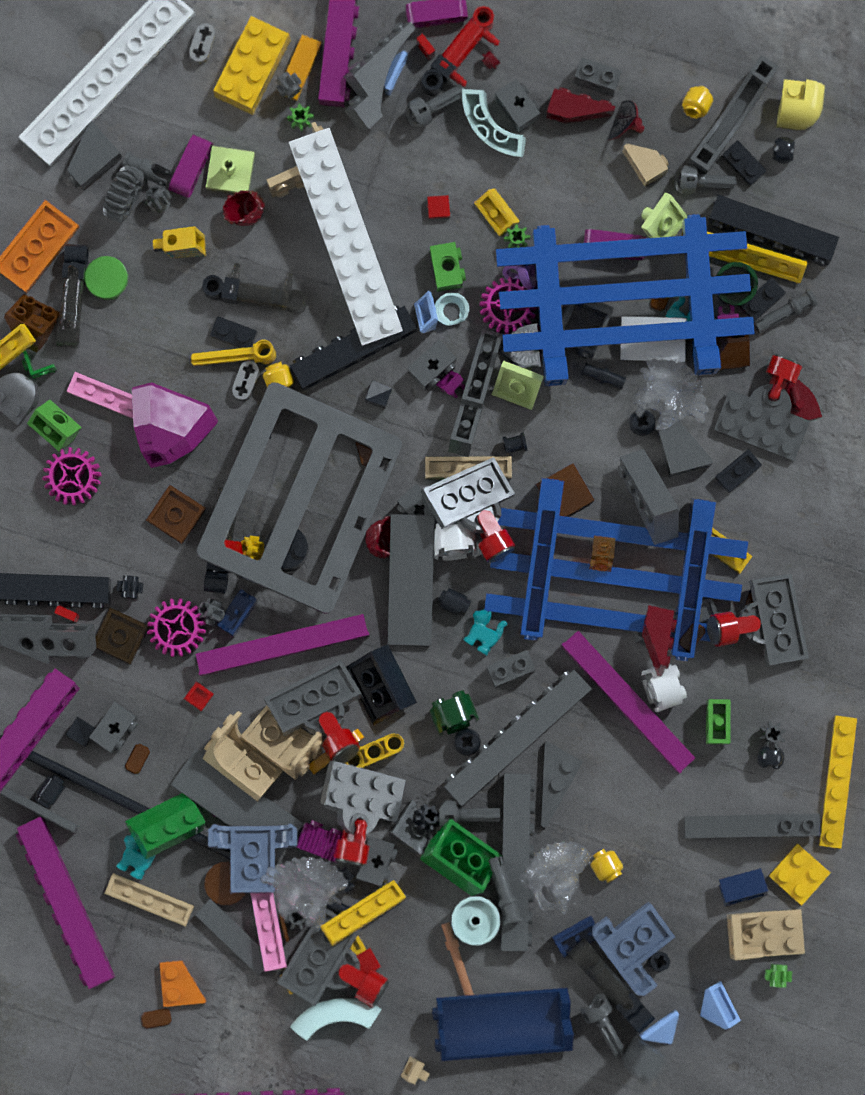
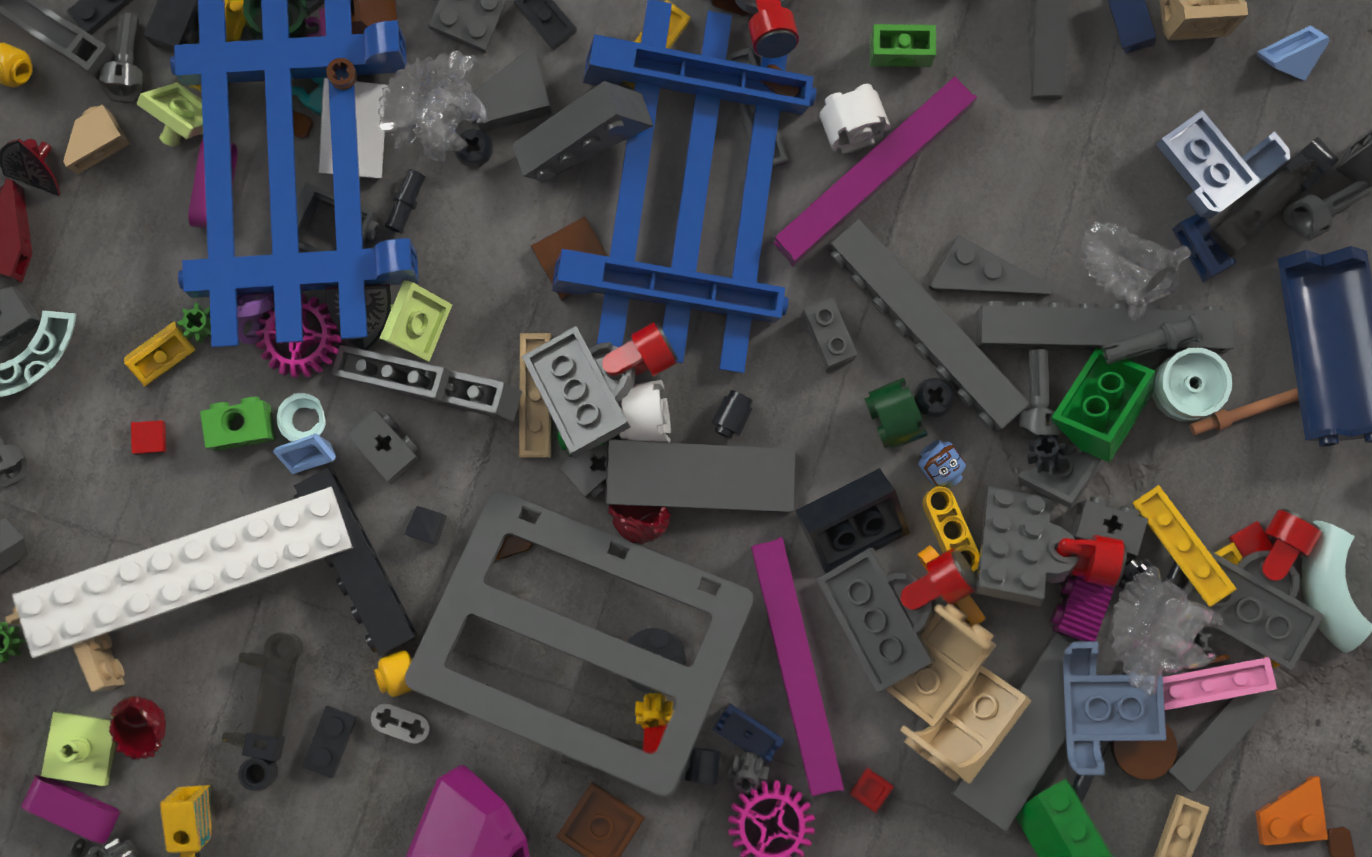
camera: 90 degrees left, 0 degrees up
yellow axle [191,340,276,366] -> none
magenta tile [436,370,465,398] -> none
teal animal [464,610,507,656] -> none
black bush [502,432,528,456] -> none
clear orange brick [589,535,616,572] -> none
yellow head [591,849,623,883] -> none
light blue slope [639,1010,679,1044] -> none
dark red slope [642,605,677,677] -> none
black bush [649,951,670,972] -> none
none -> reddish brown bush [326,58,357,90]
none -> medium blue head [918,440,966,488]

